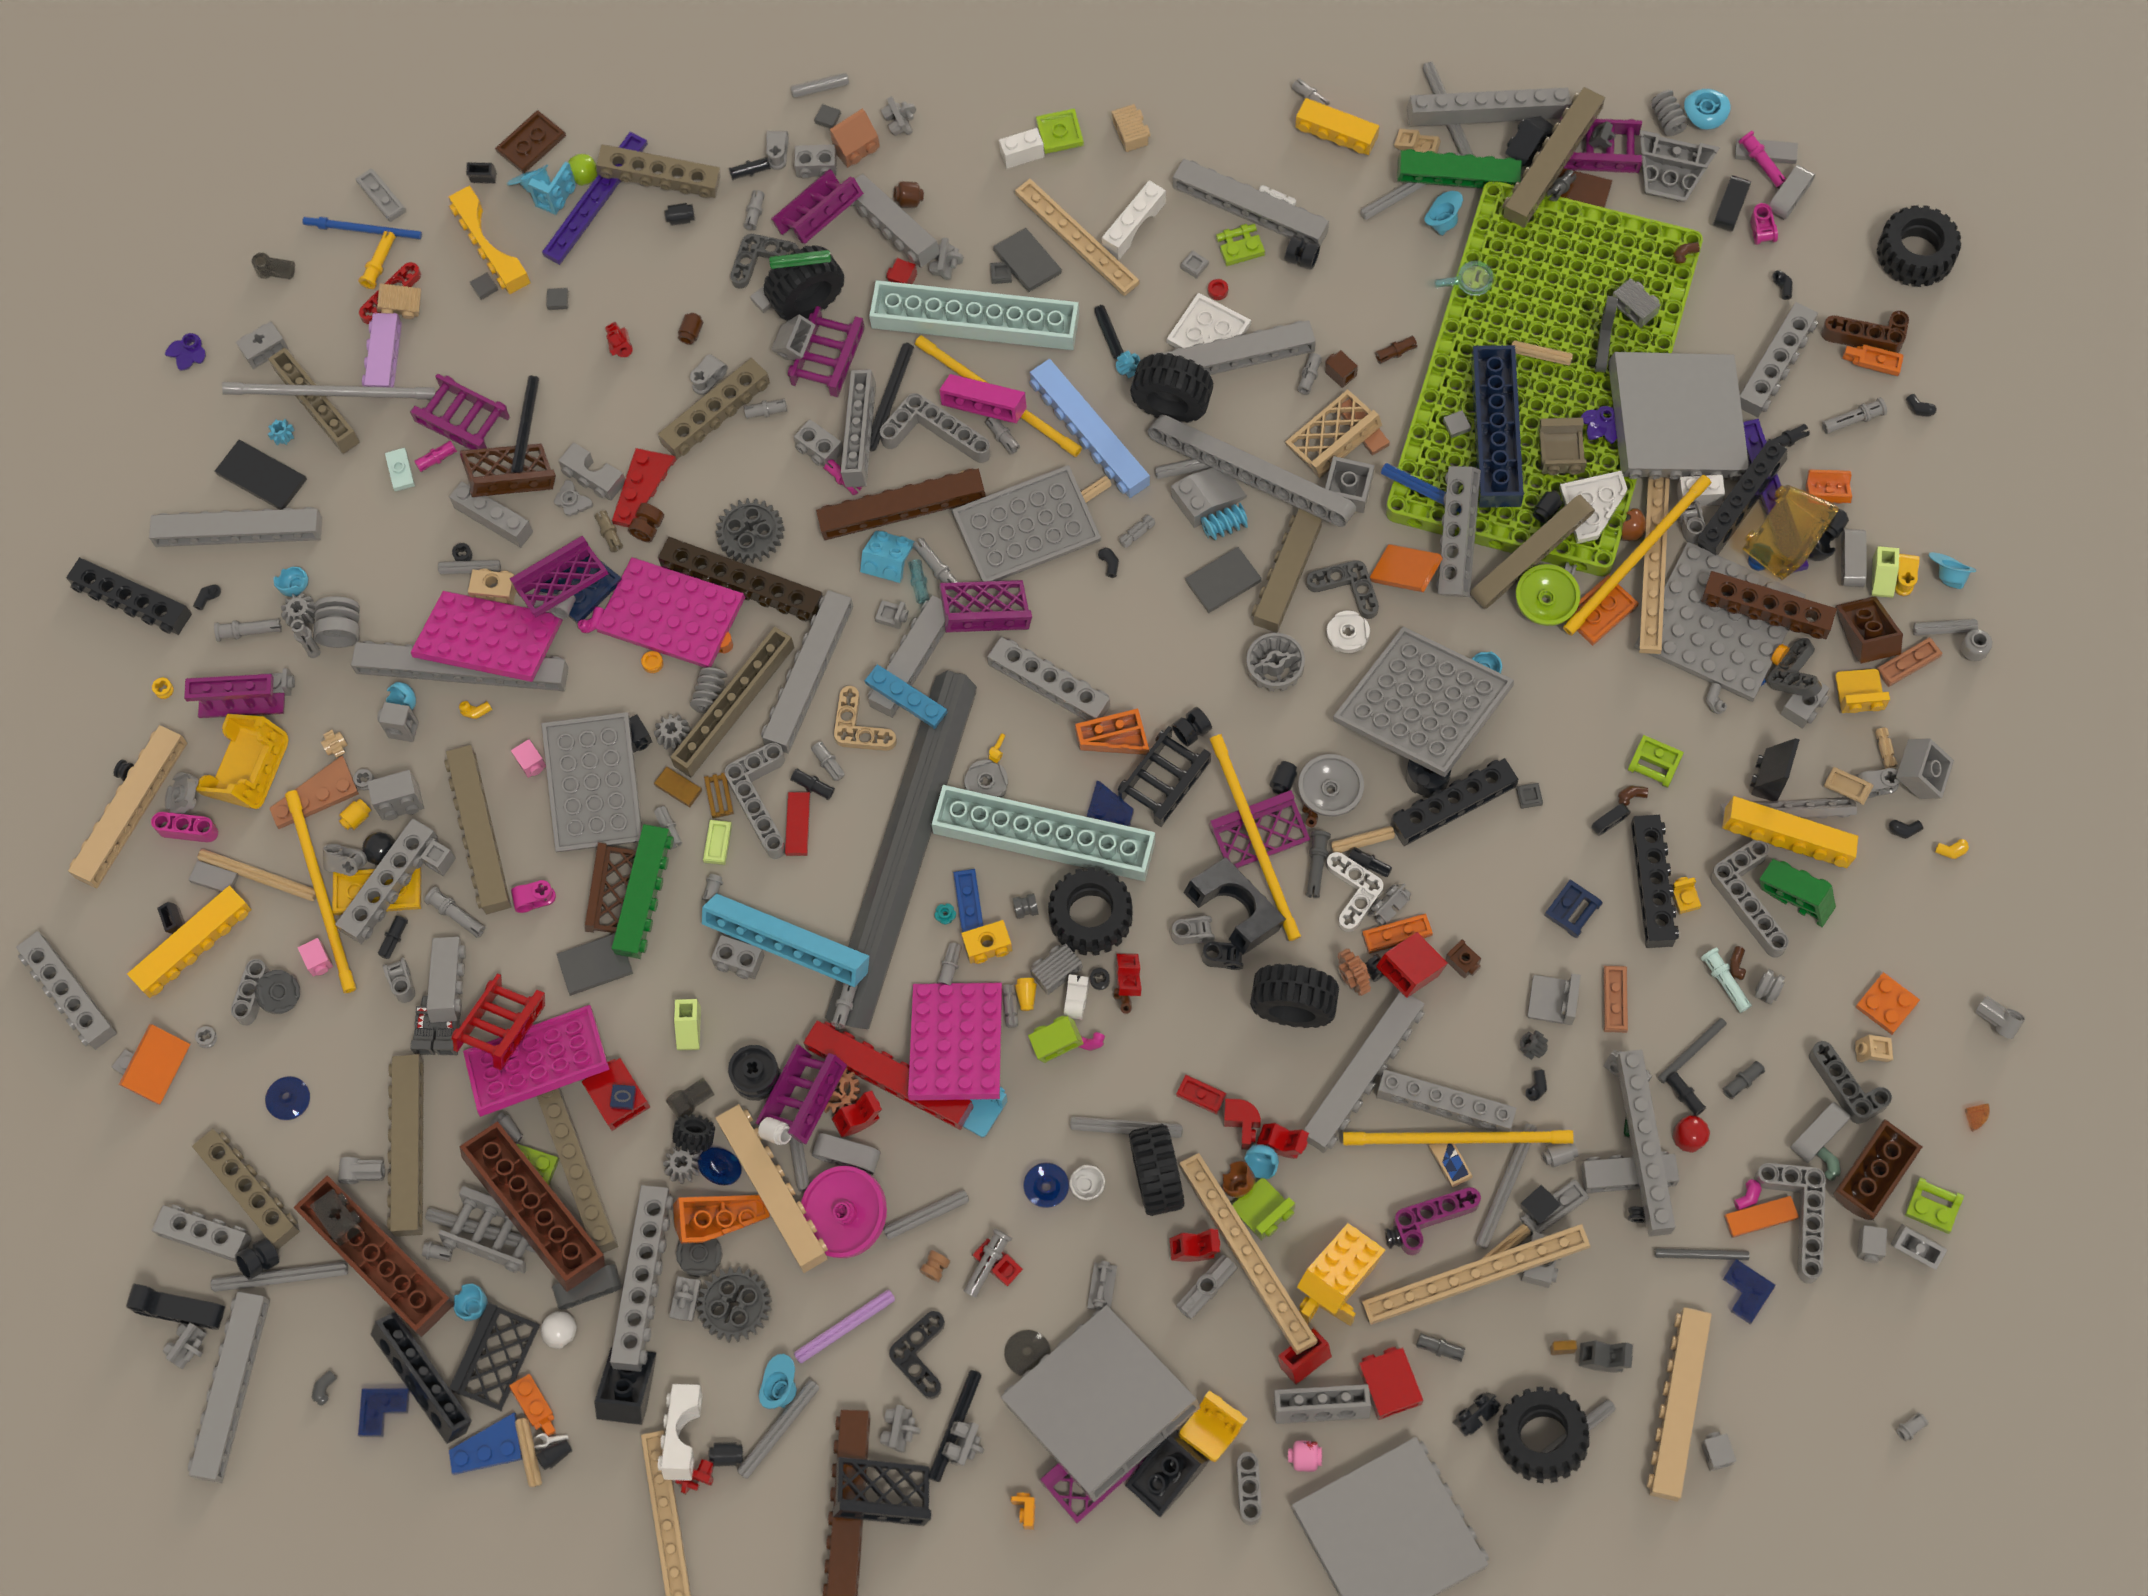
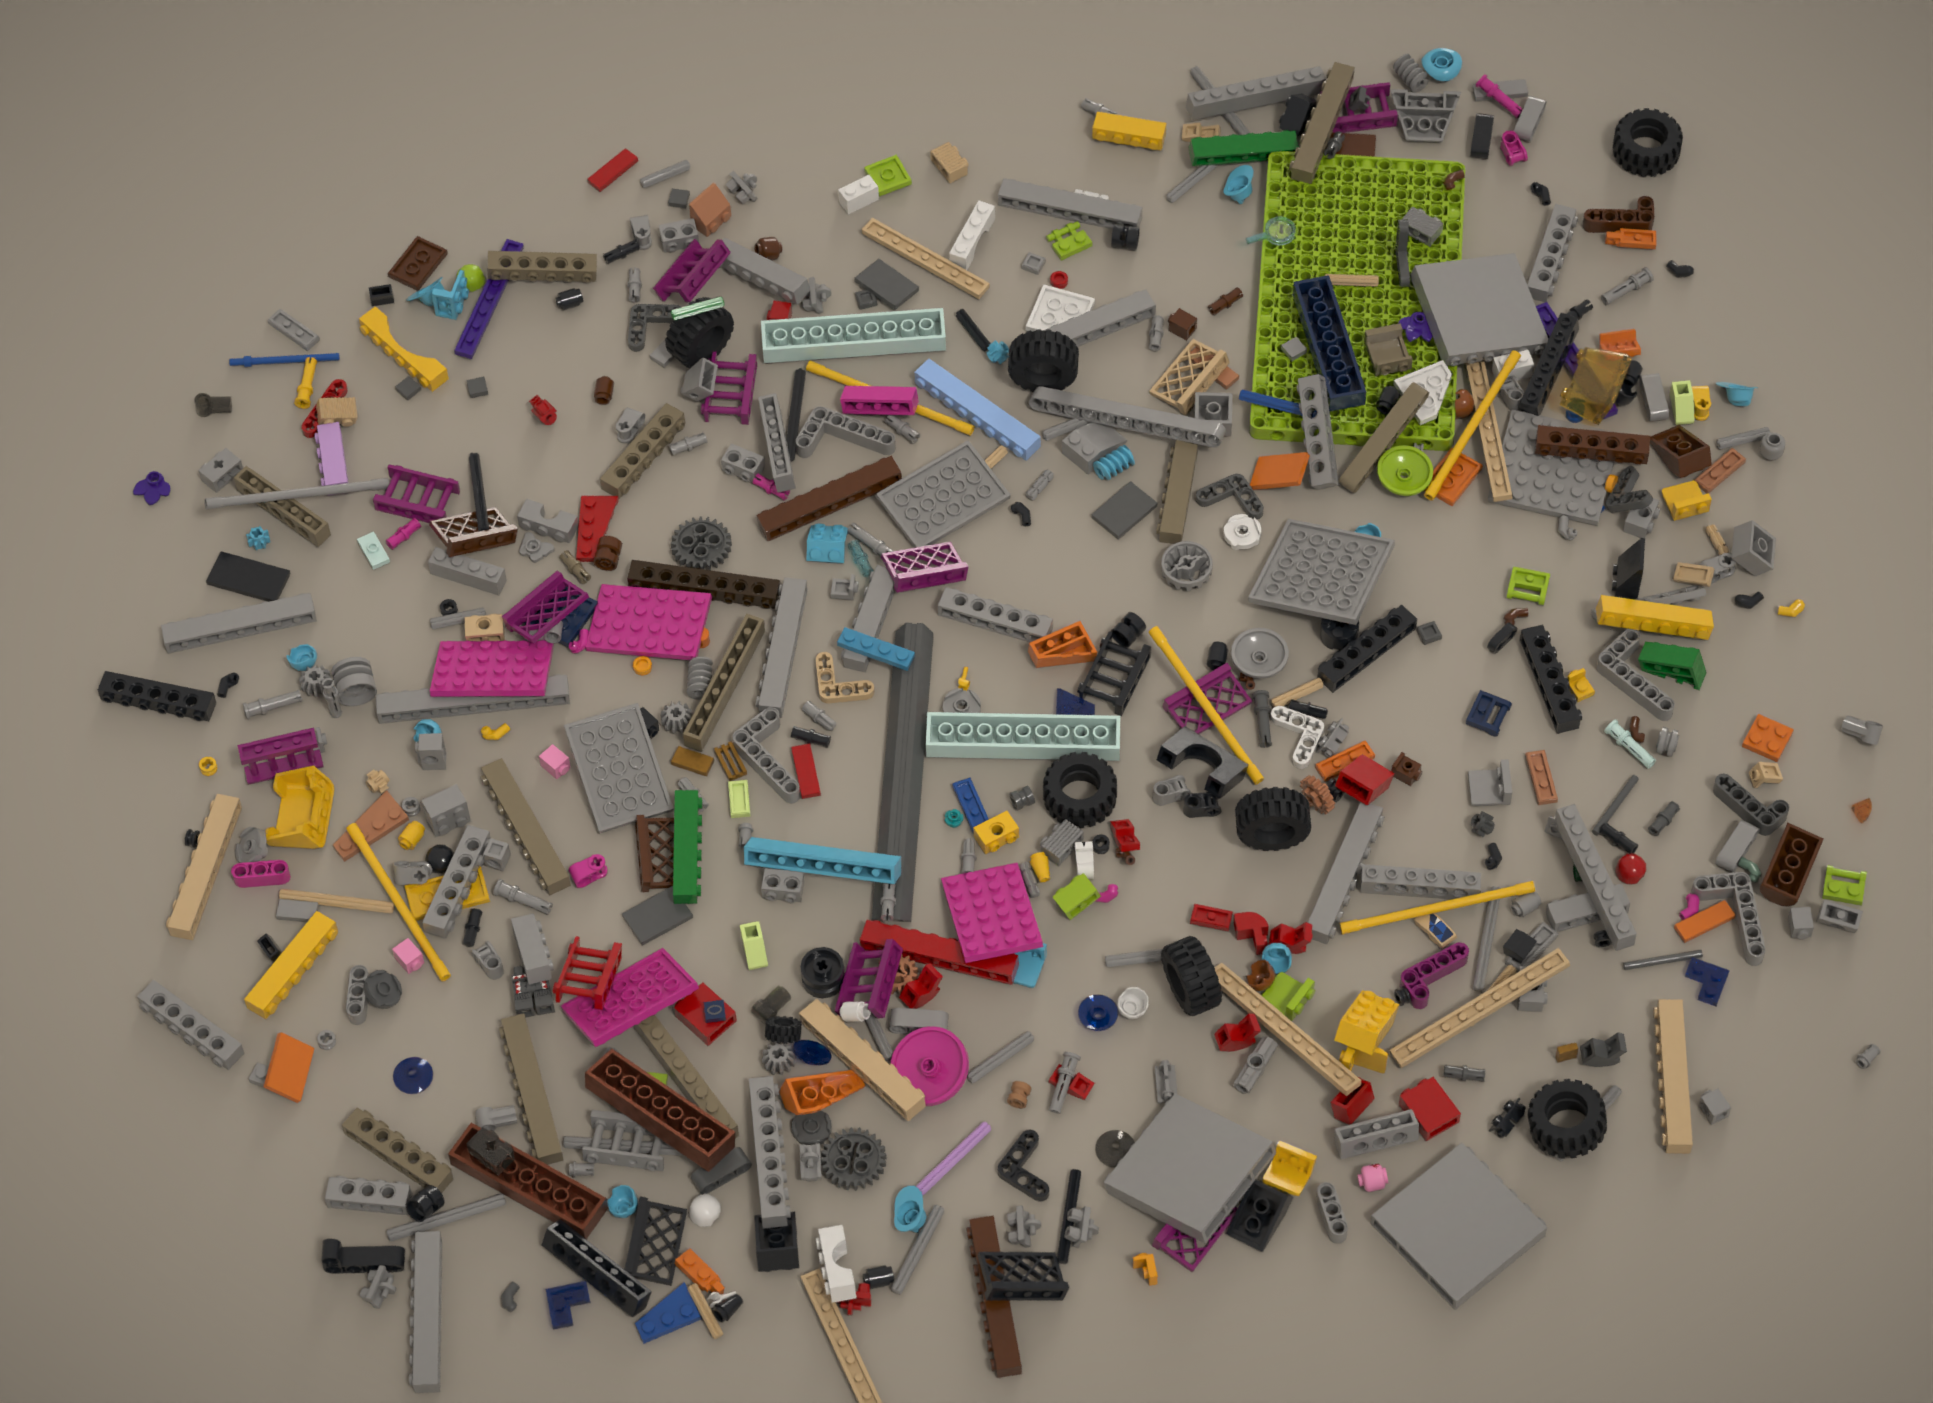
camera: 15 degrees left, 10 degrees down
none -> red tile [587,148,638,192]

